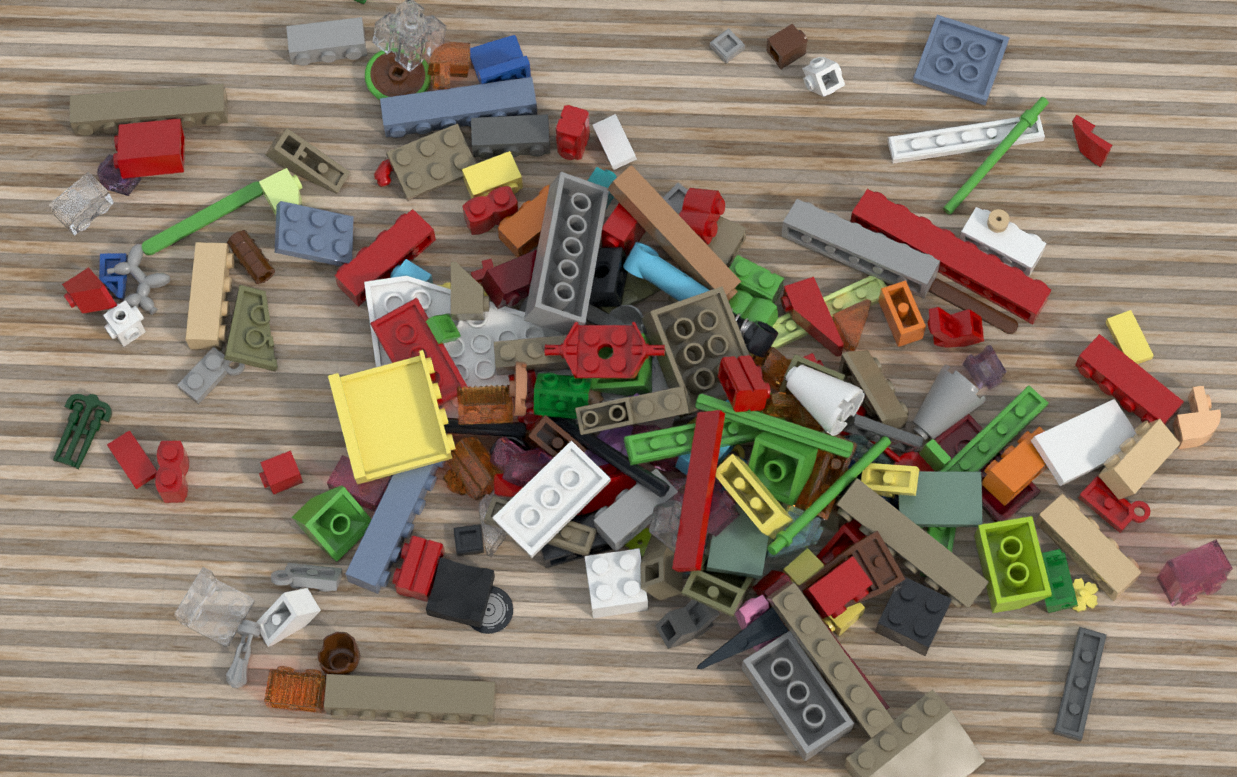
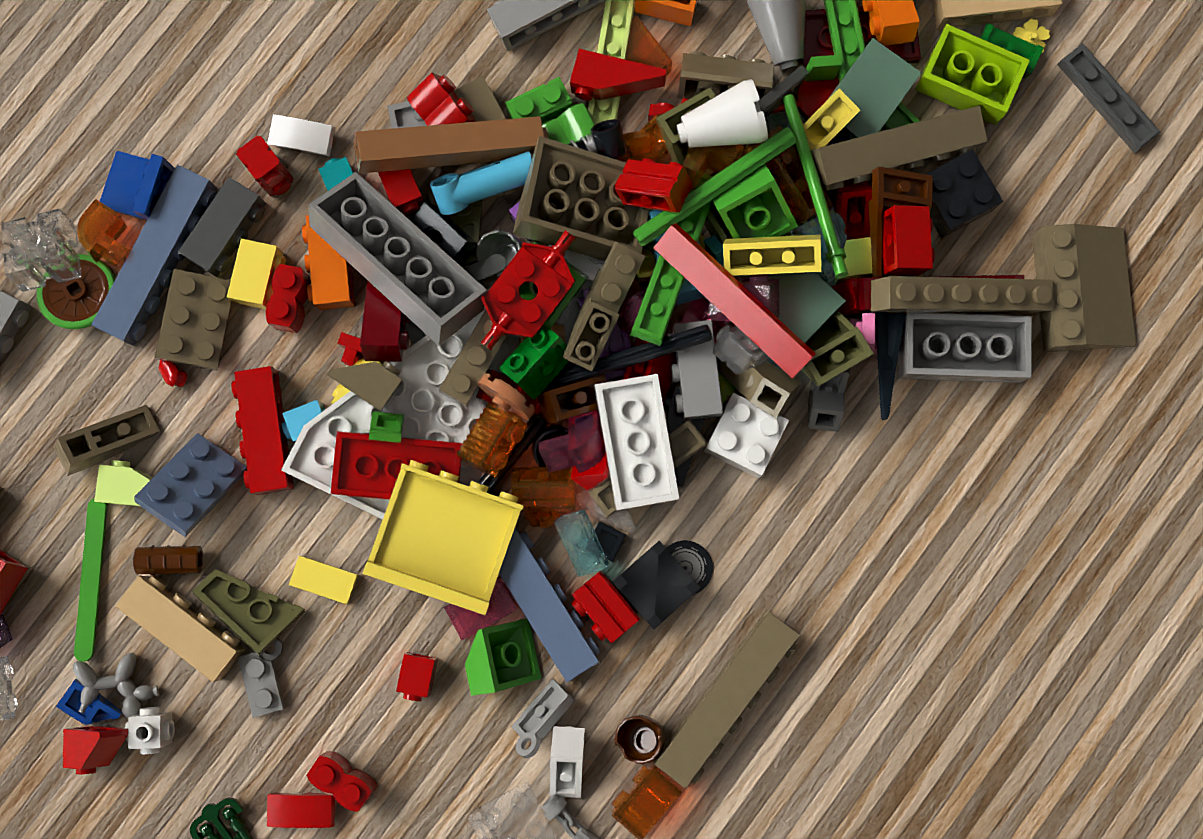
camera: 55 degrees left, 15 degrees up
none -> light yellow tile [289,556,359,604]
none -> clear light blue plate [554,509,609,577]

